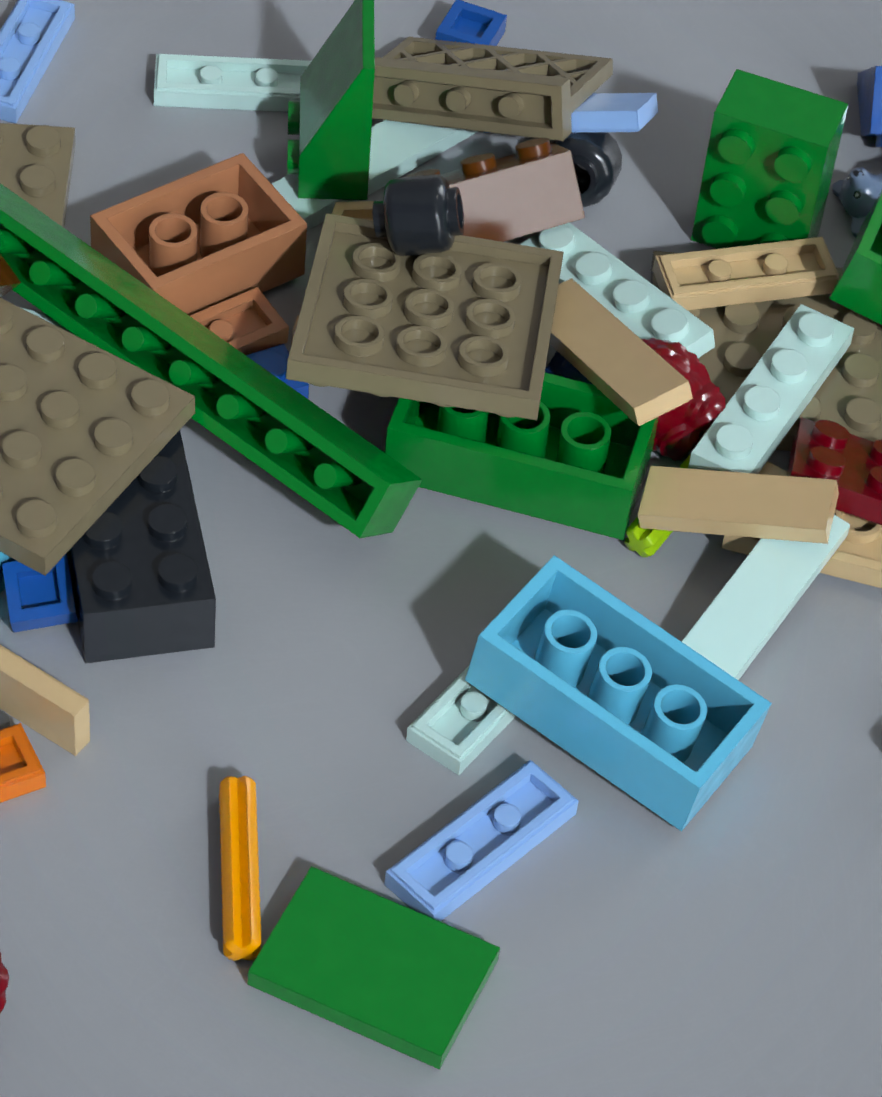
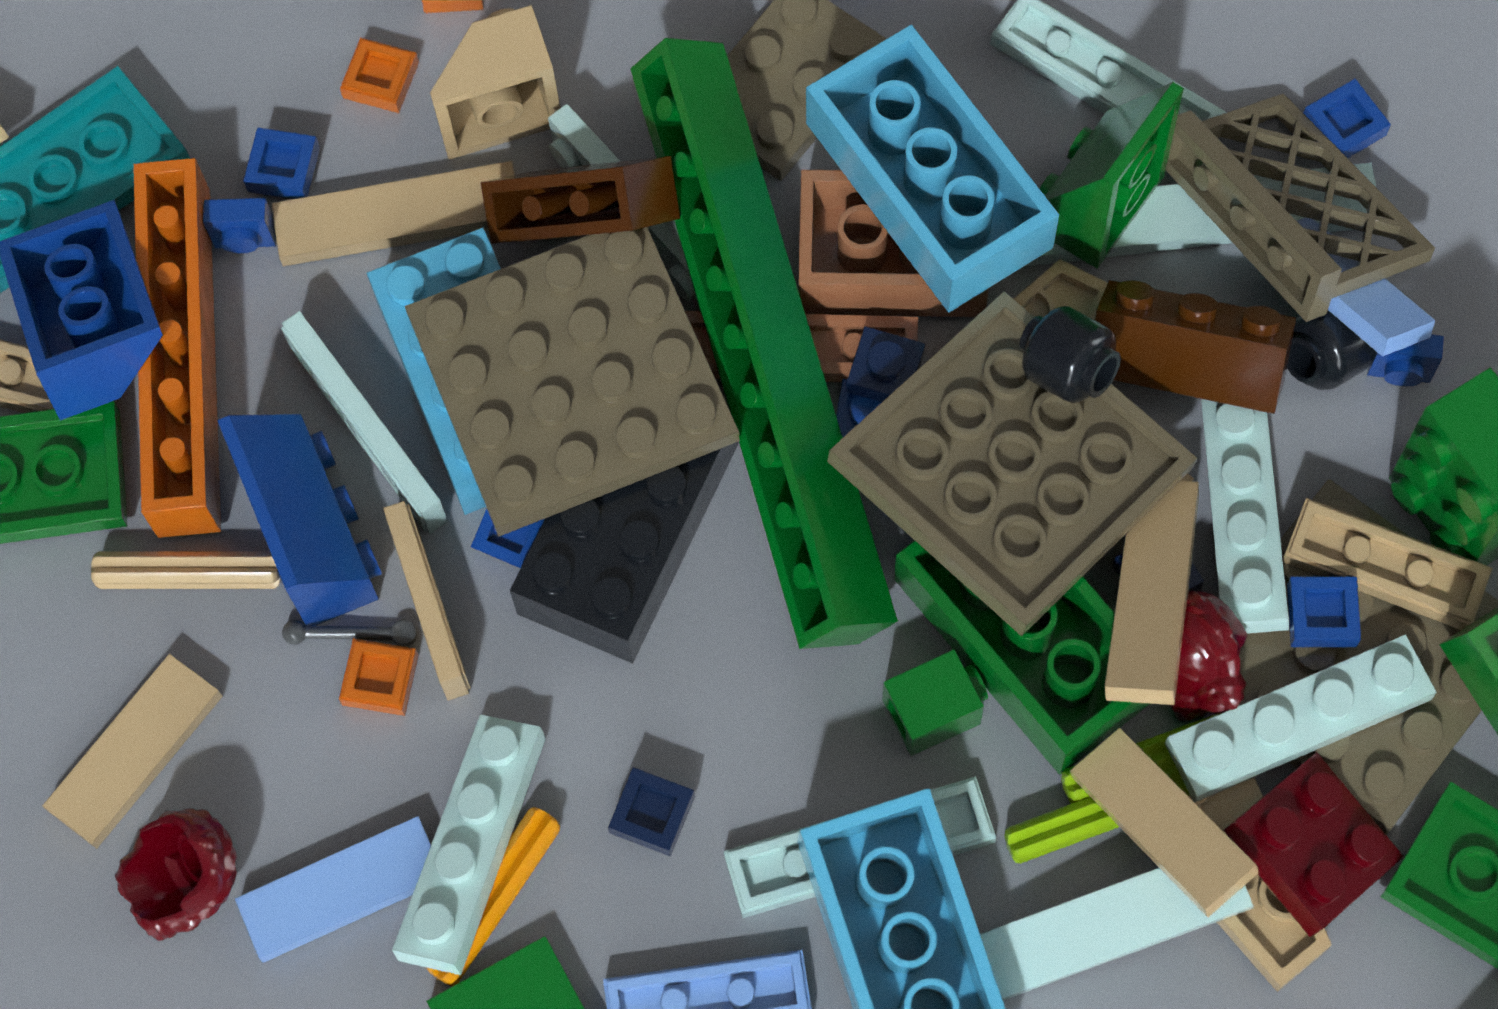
camera: 45 degrees right, 20 degrees up
none -> light blue tile [235,816,431,963]
none -> light aqua plate [392,714,546,975]
none -> dark blue plate [608,767,695,857]
none -> medium azure brick [806,24,1059,313]
none -> dark blue plate [846,327,926,402]
none -> green brick [882,649,988,756]
none -> lime axle [1004,766,1190,864]
none -> blue plate [1287,577,1361,647]
none -> blue plate [1367,334,1444,387]

